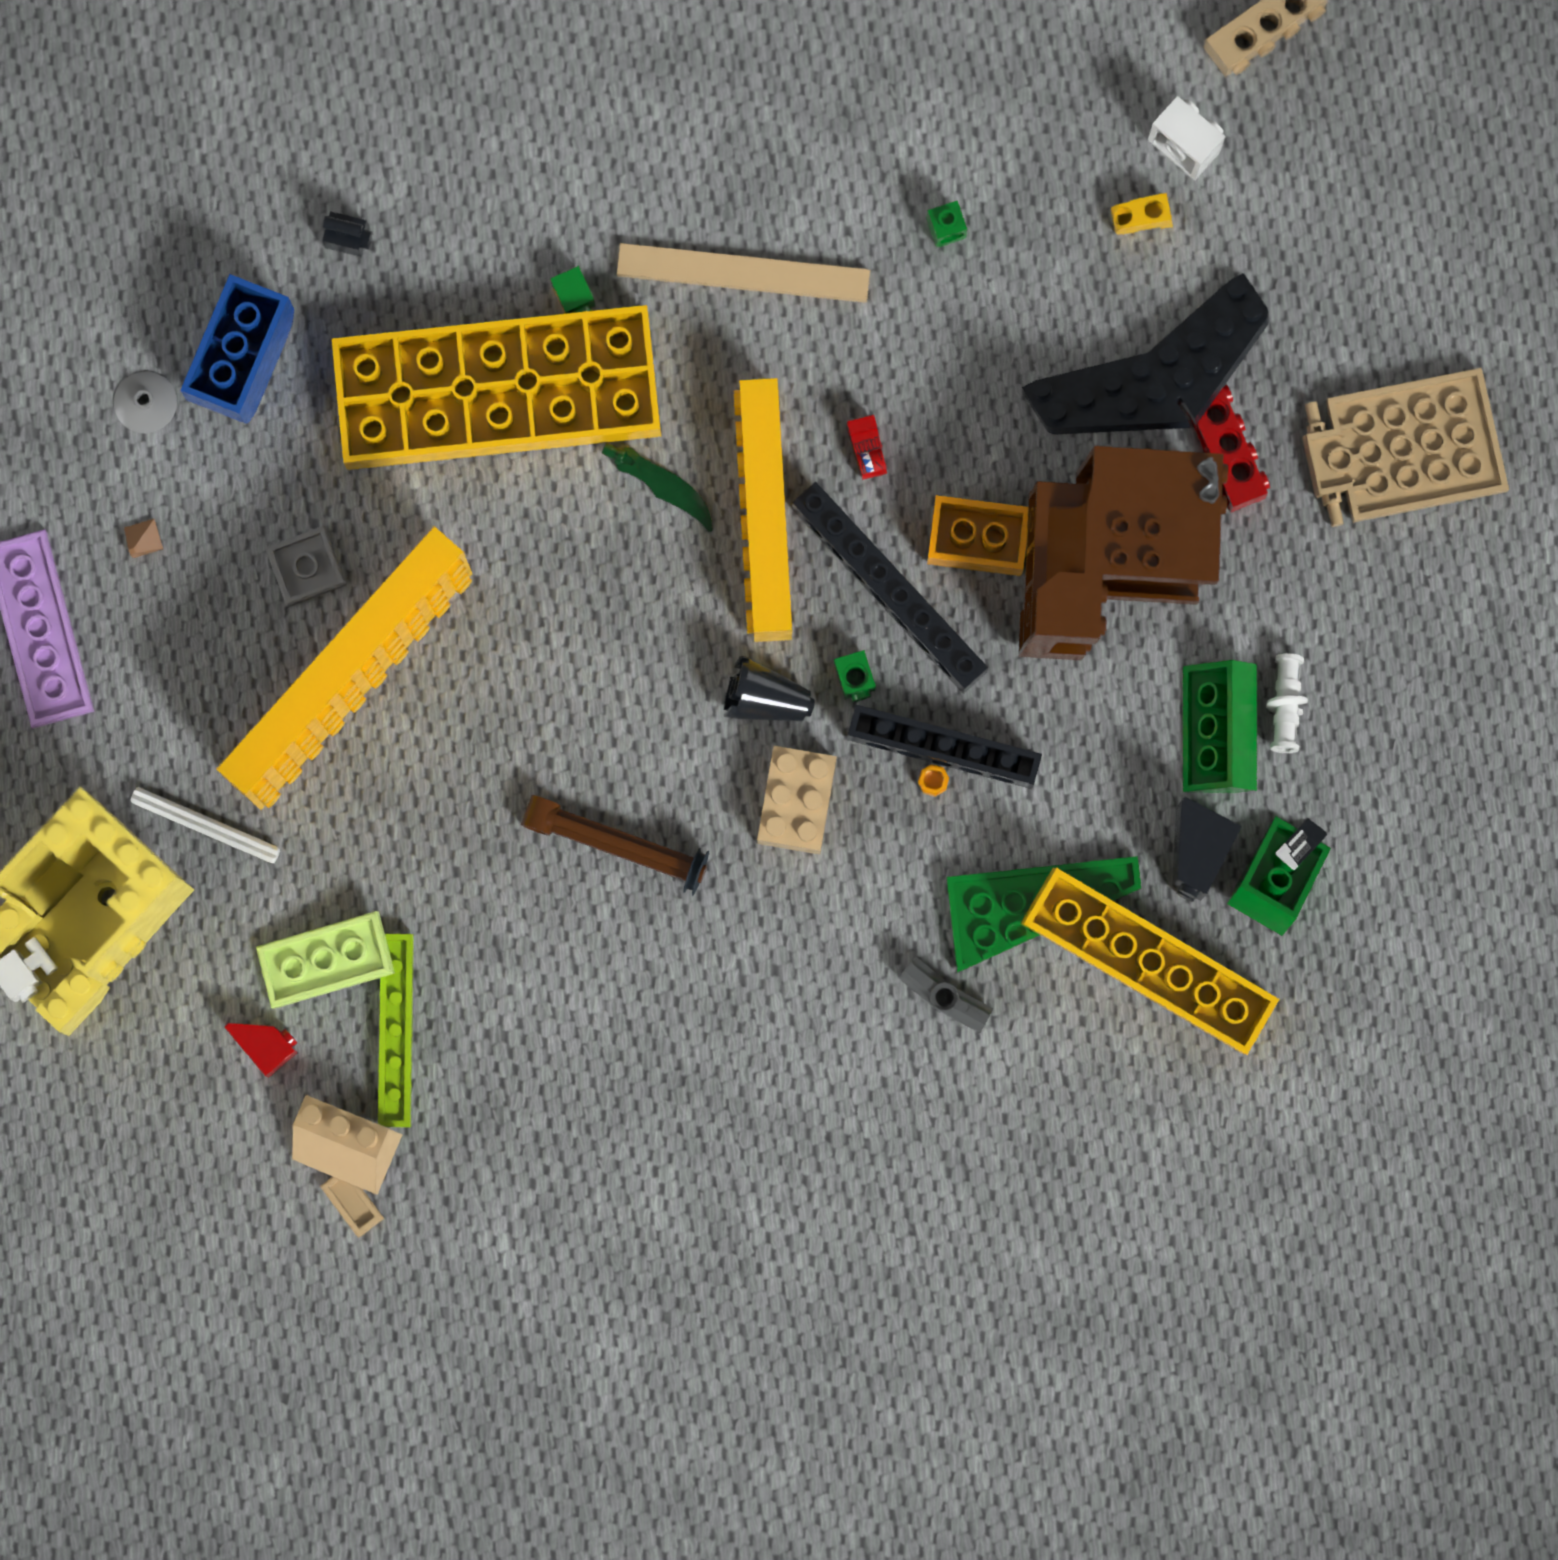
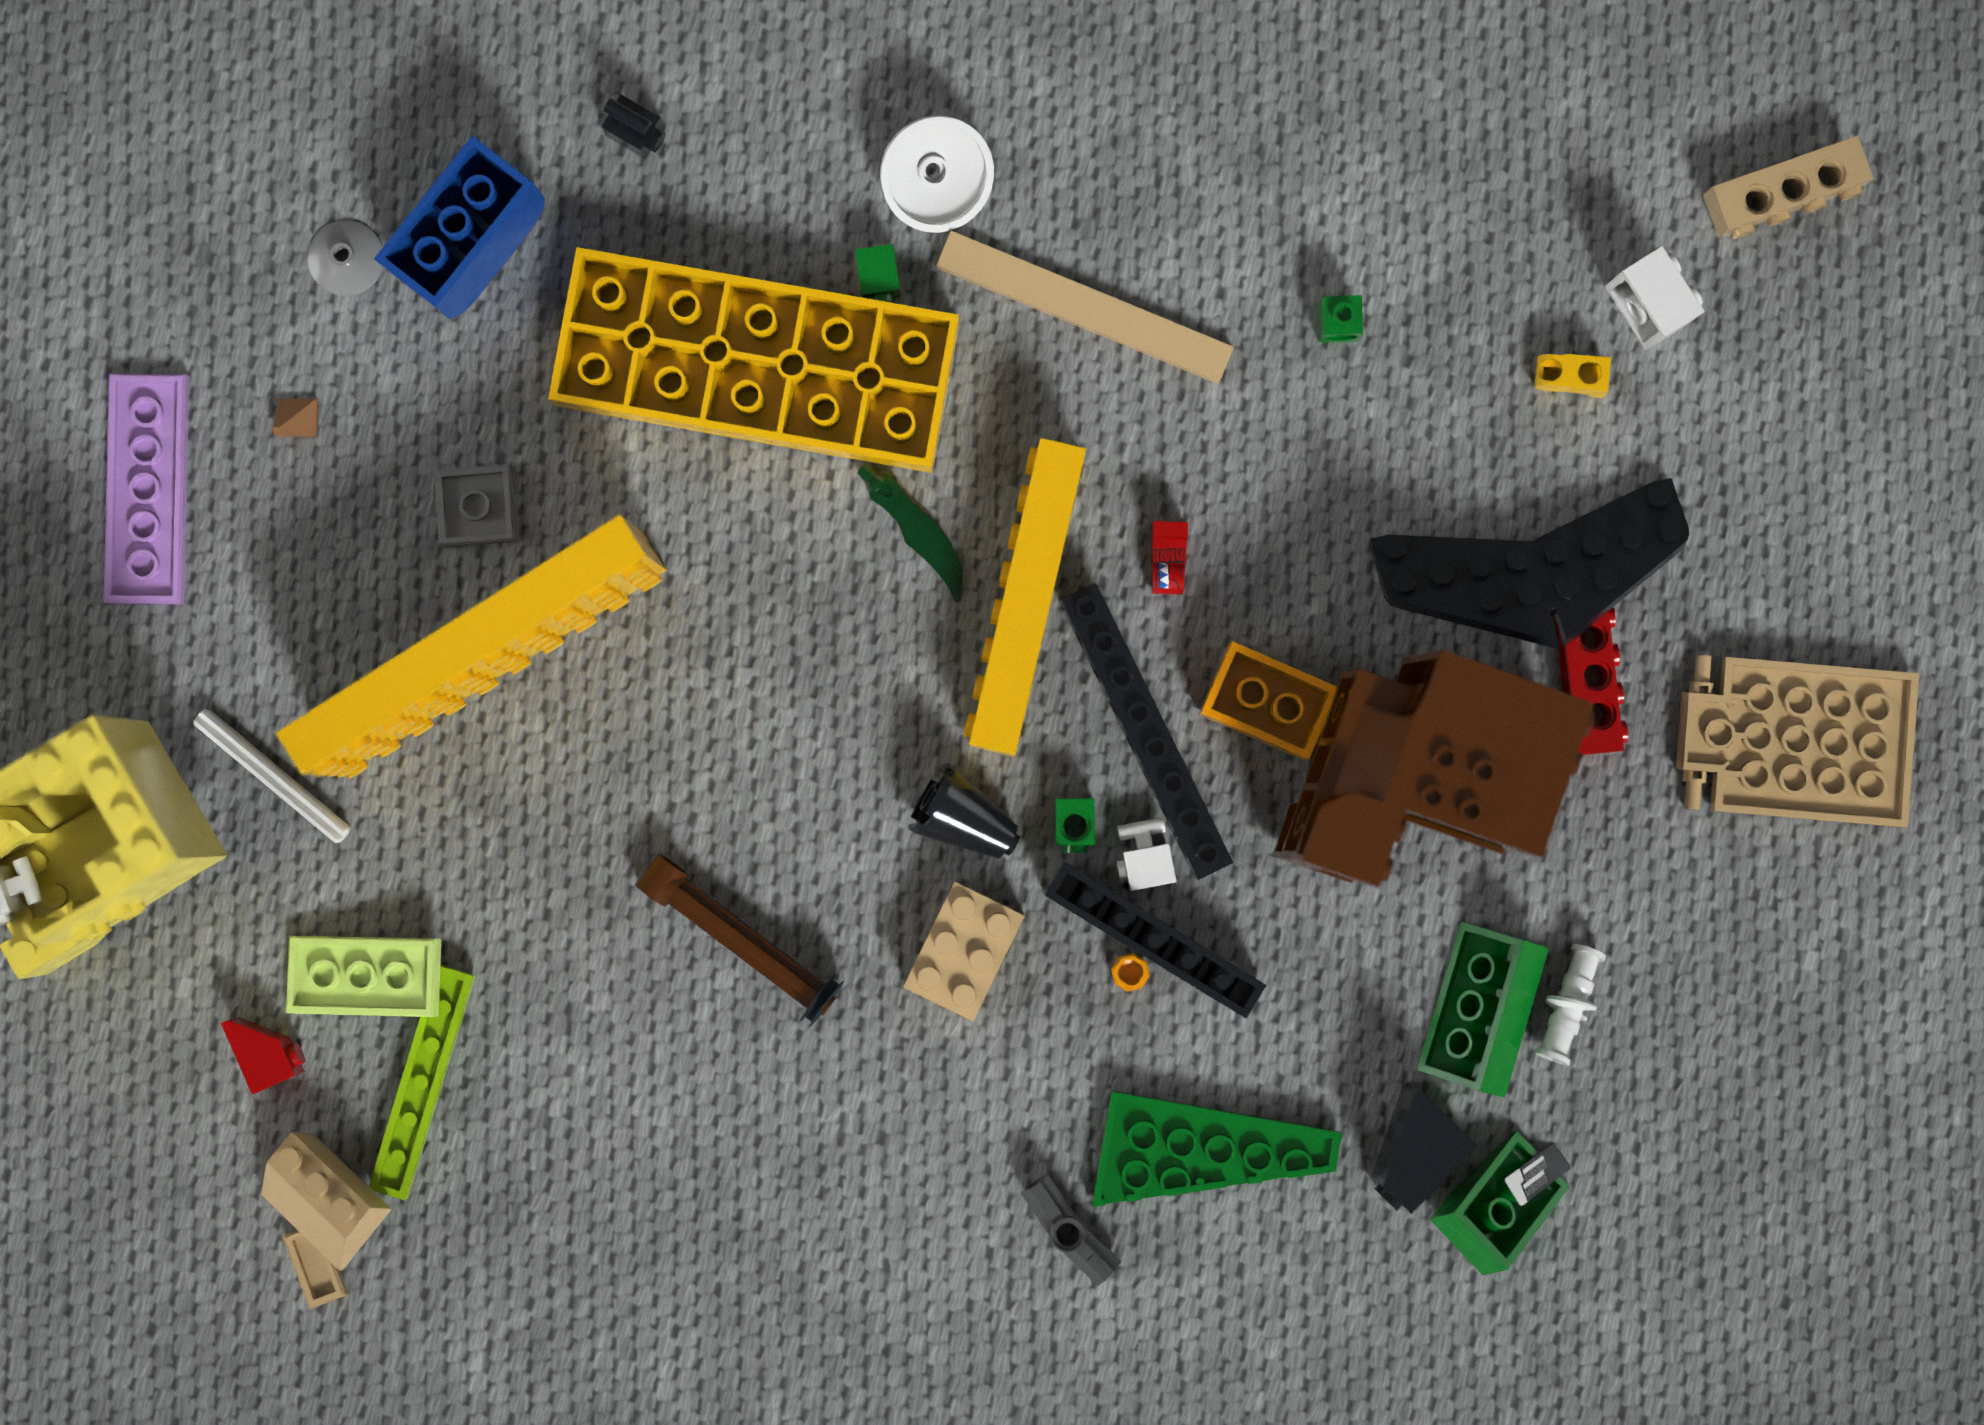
camera: 20 degrees right, 5 degrees up
yellow brick [1021,868,1280,1055] -> none
dark grey piece [1197,457,1219,504] -> none
none -> white dish [880,115,994,233]
none -> white brick [1116,817,1177,891]

